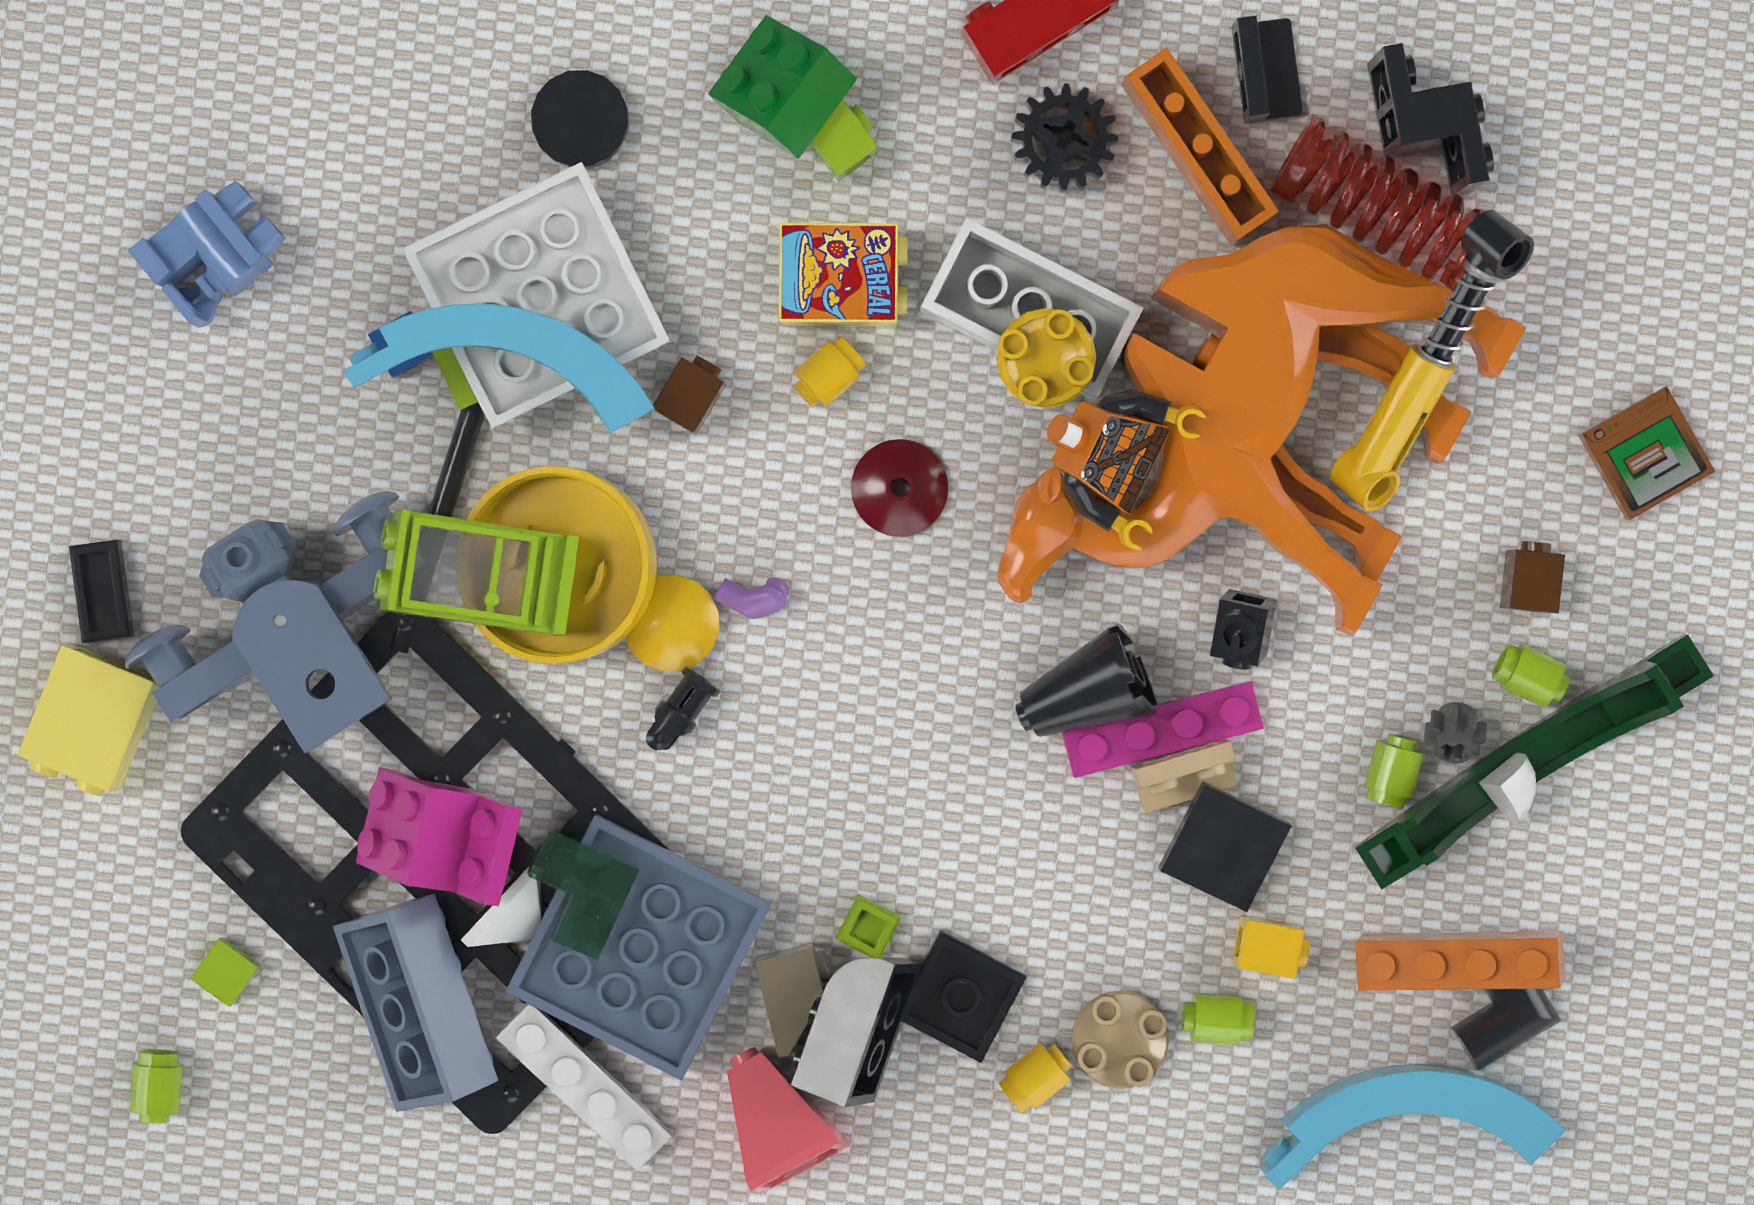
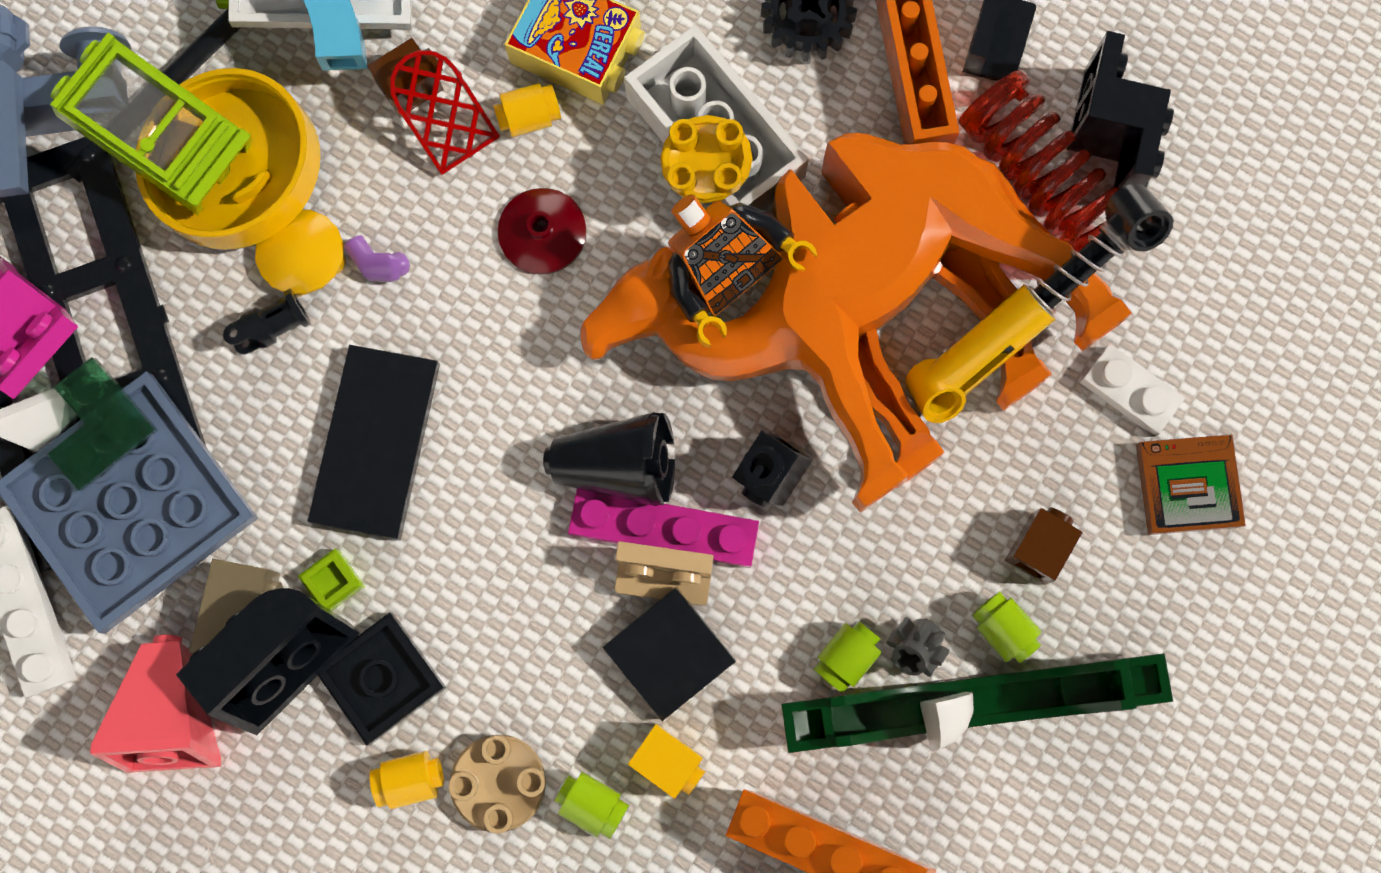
camera: 30 degrees right, 10 degrees down
none -> black tile [307,344,440,541]
none -> red window [390,50,500,175]
none -> white plate [1080,343,1186,437]

